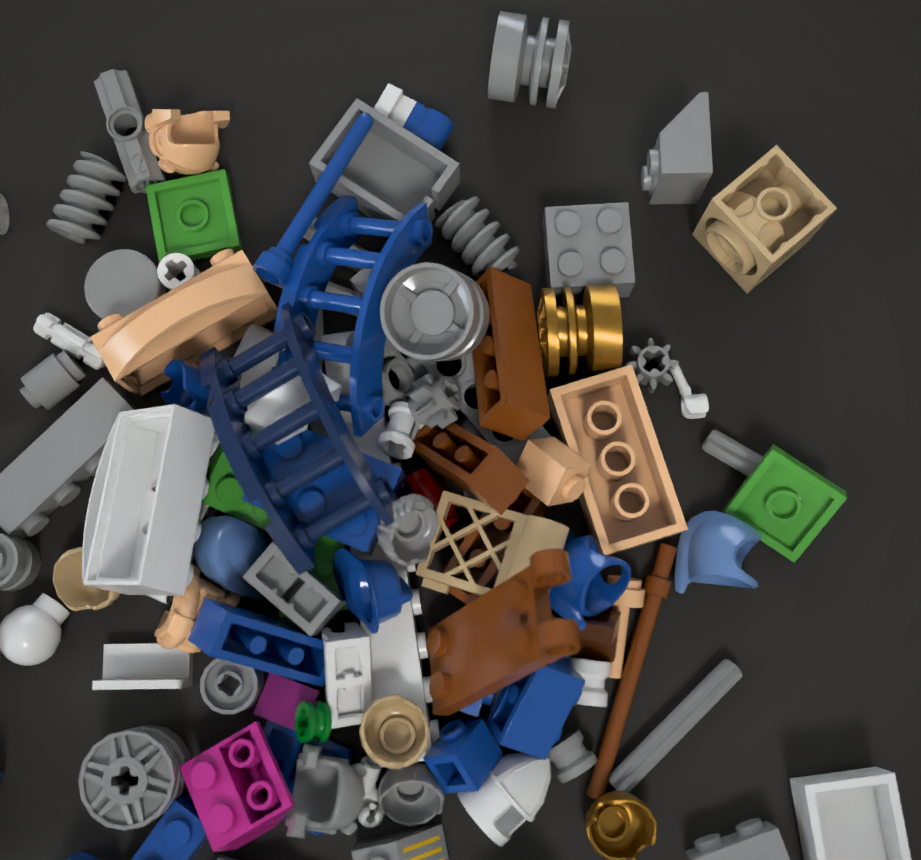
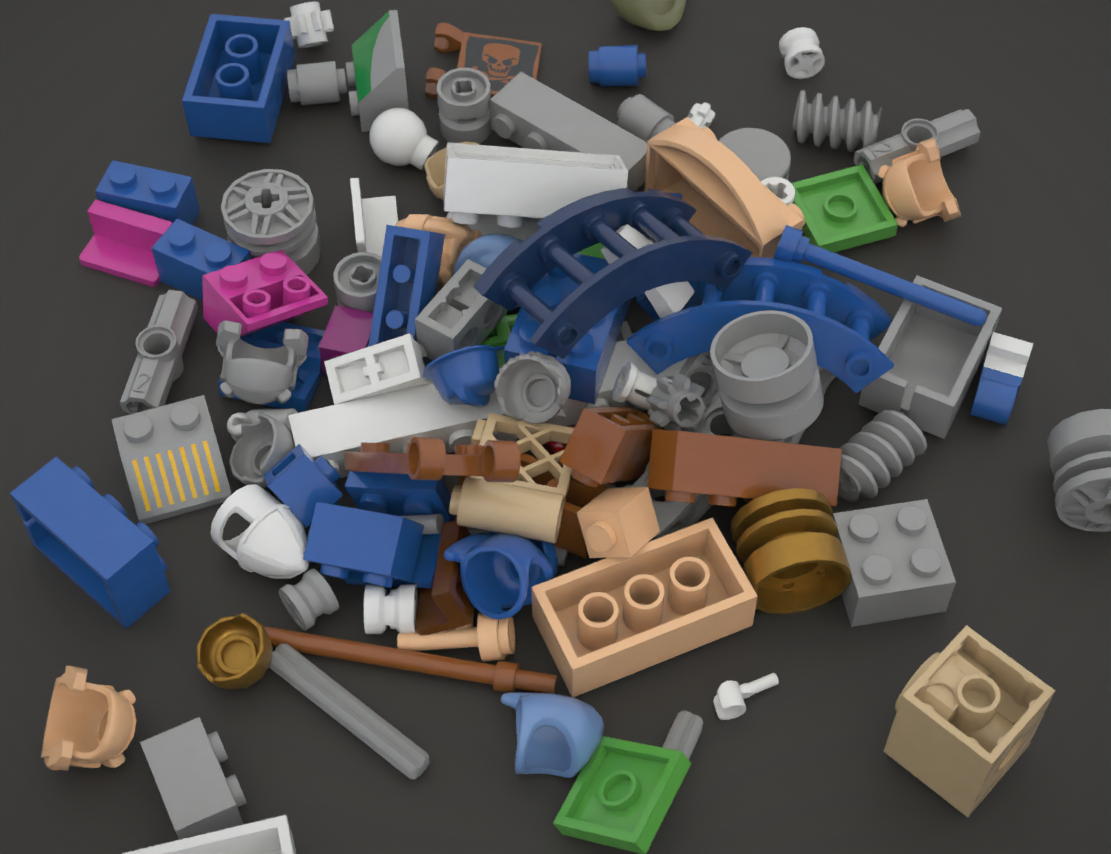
camera: 80 degrees right, 25 degrees down
green bush [294,701,332,743] -> none
tan hair [359,695,430,770] -> none
light grey gear [624,338,679,393] -> none
light grey slope [641,92,713,205] -> none

